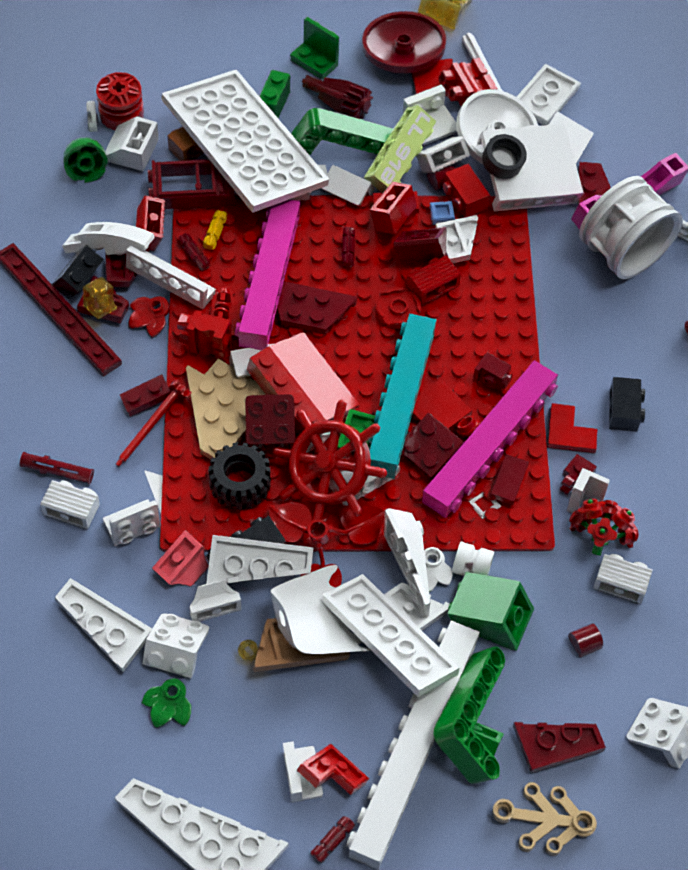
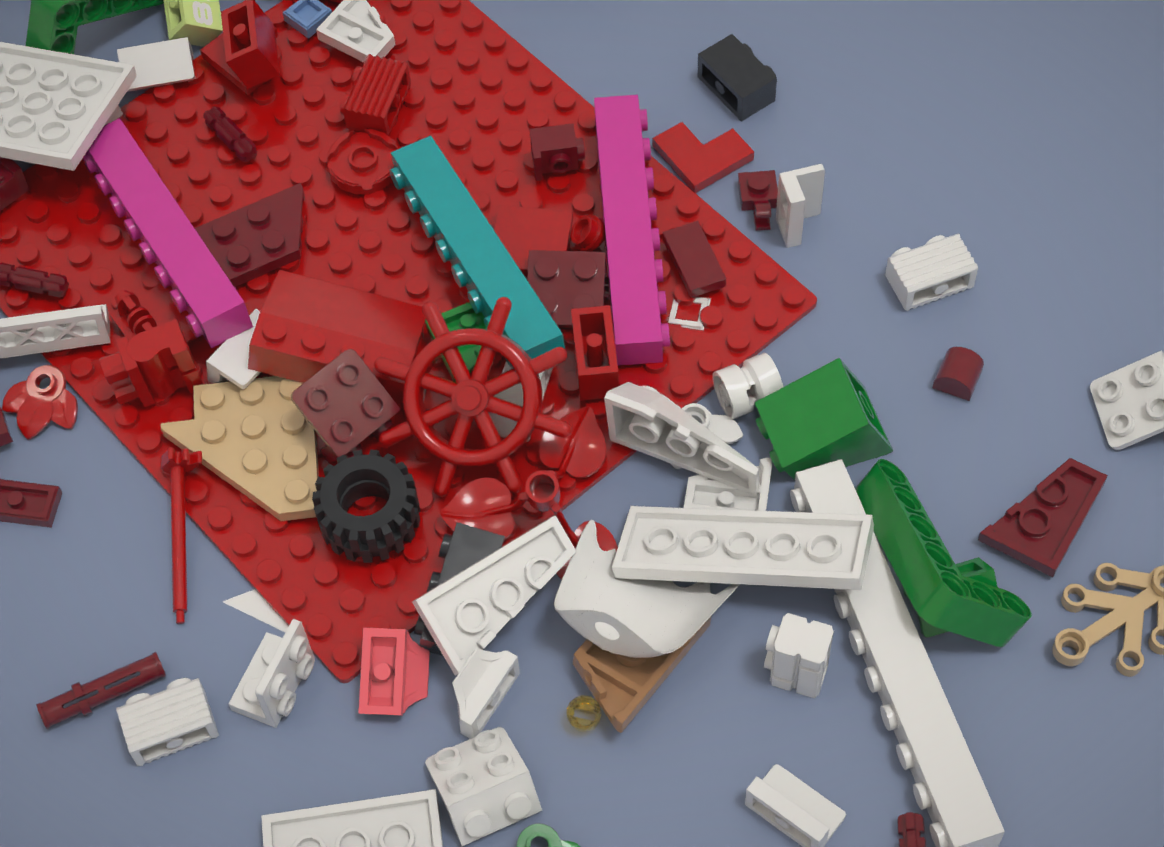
camera: 35 degrees left, 0 degrees up
dark red plate [119,374,171,417] -> none
yellow axle [203,210,227,250] -> none
red tile [297,744,369,795] -> none
dark red slope [394,227,447,263] -> none
red plant [569,499,639,556] -> none
none -> red brick [571,305,619,401]
none -> white brick [764,613,834,698]

